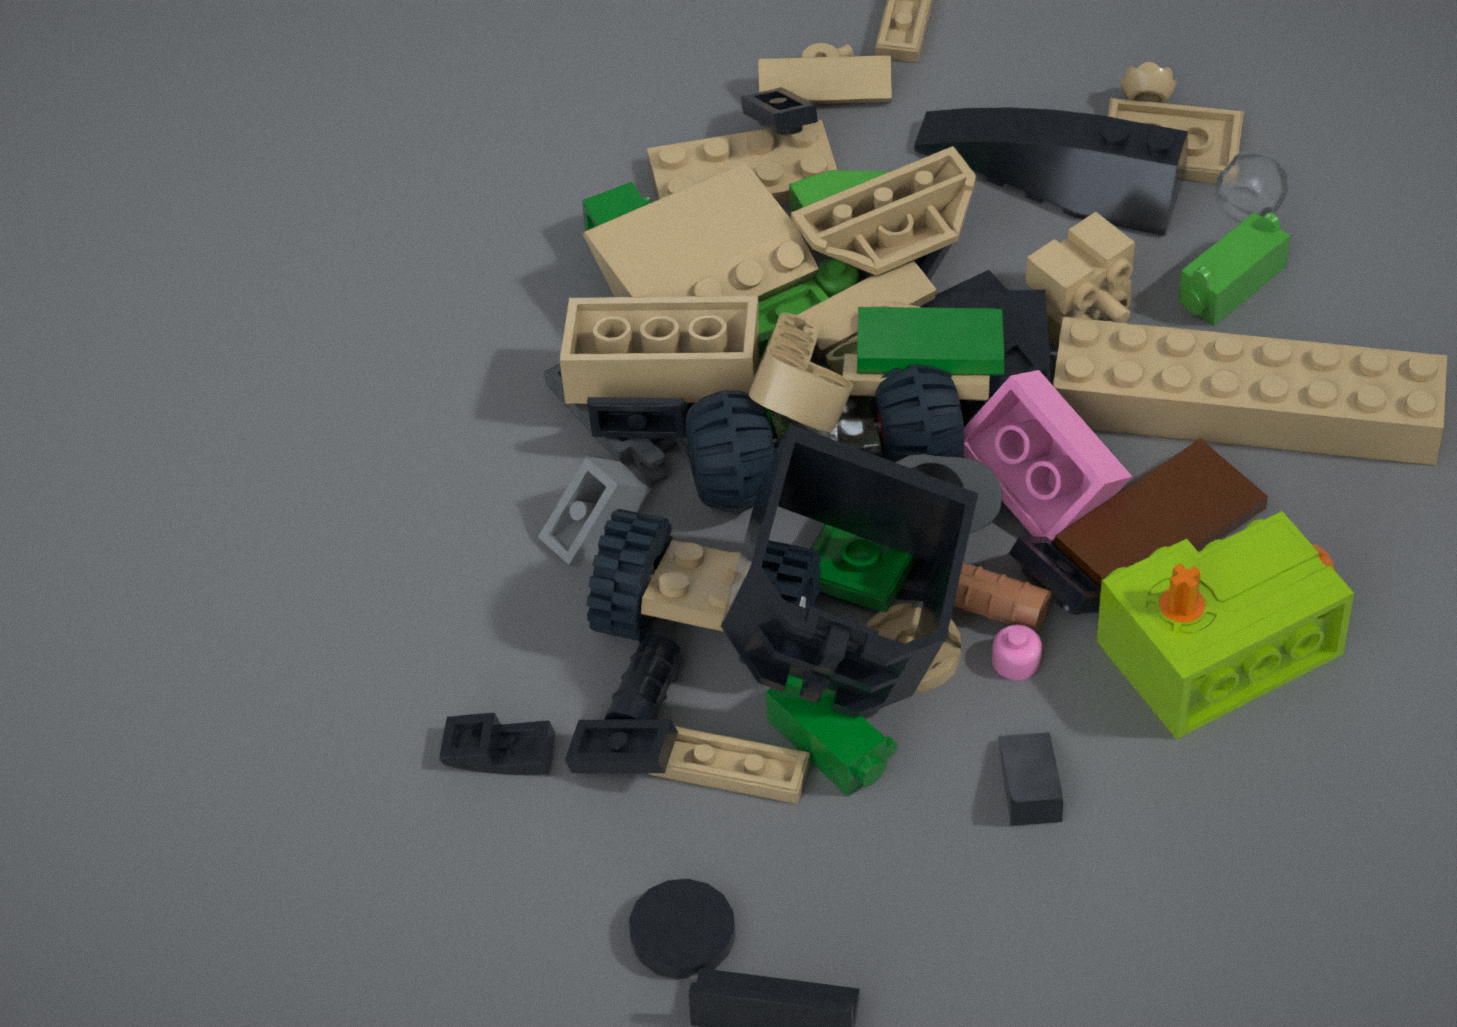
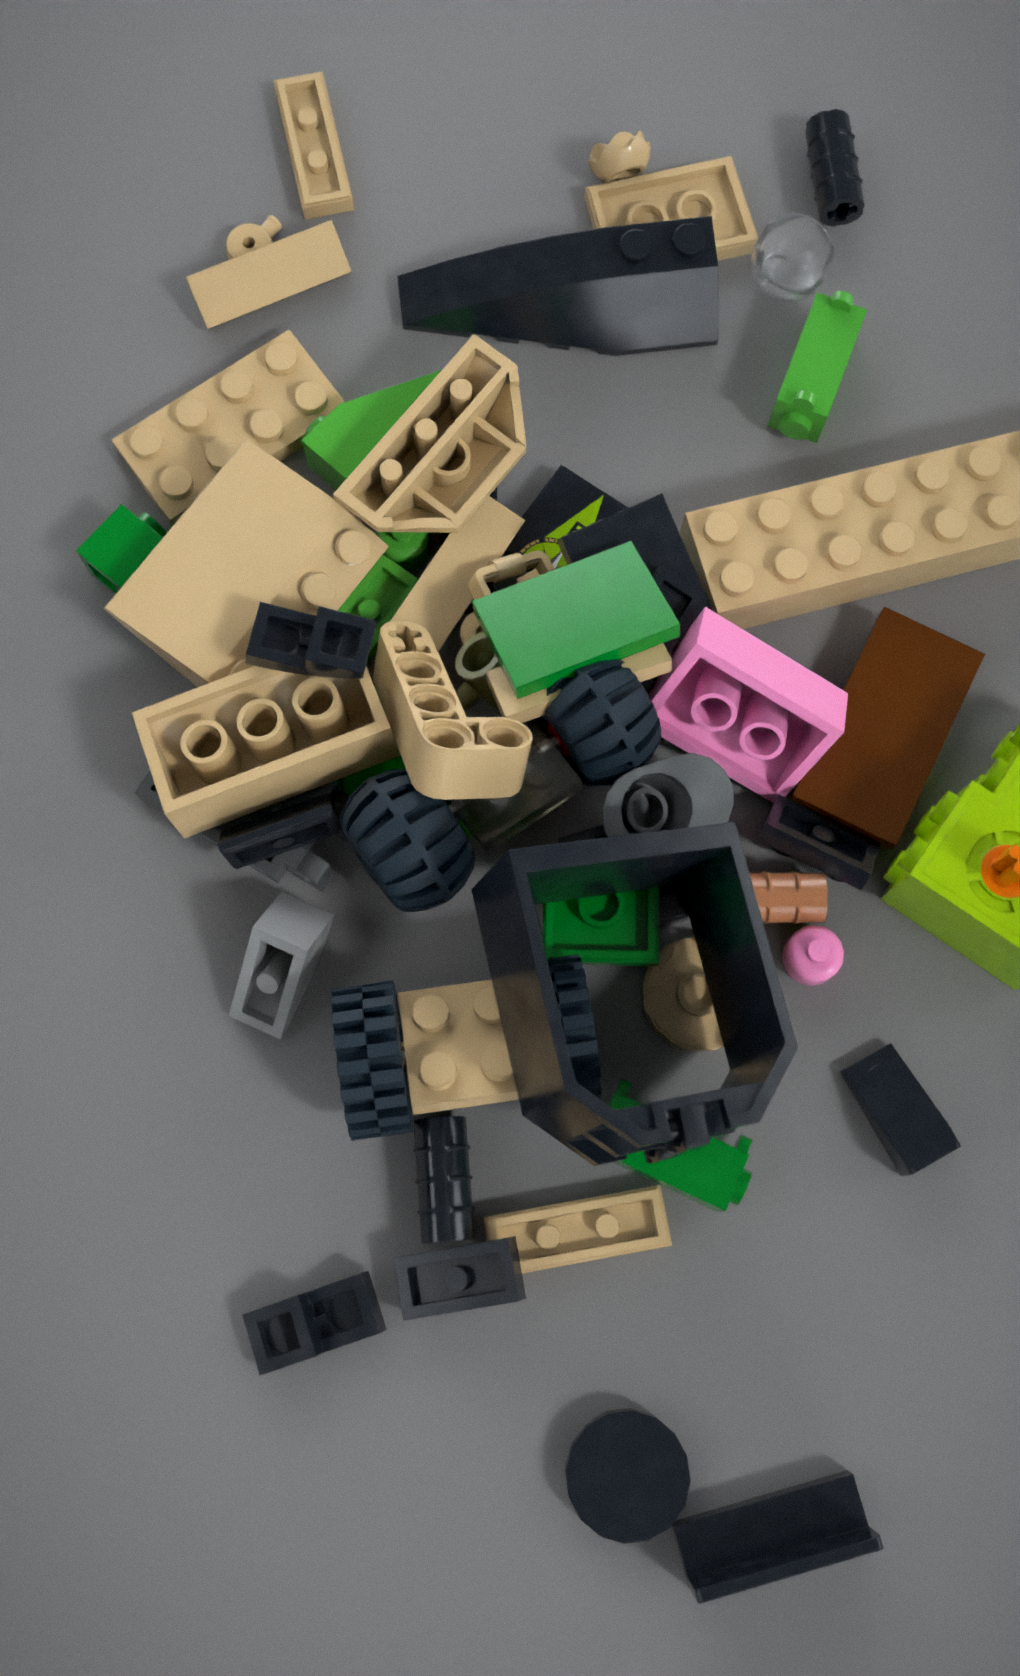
camera: 30 degrees left, 25 degrees up
black plate [741,87,818,135] -> none
tan brick [1025,212,1135,349] -> none
none -> black slope [246,602,377,679]
none -> black axle [805,109,865,226]

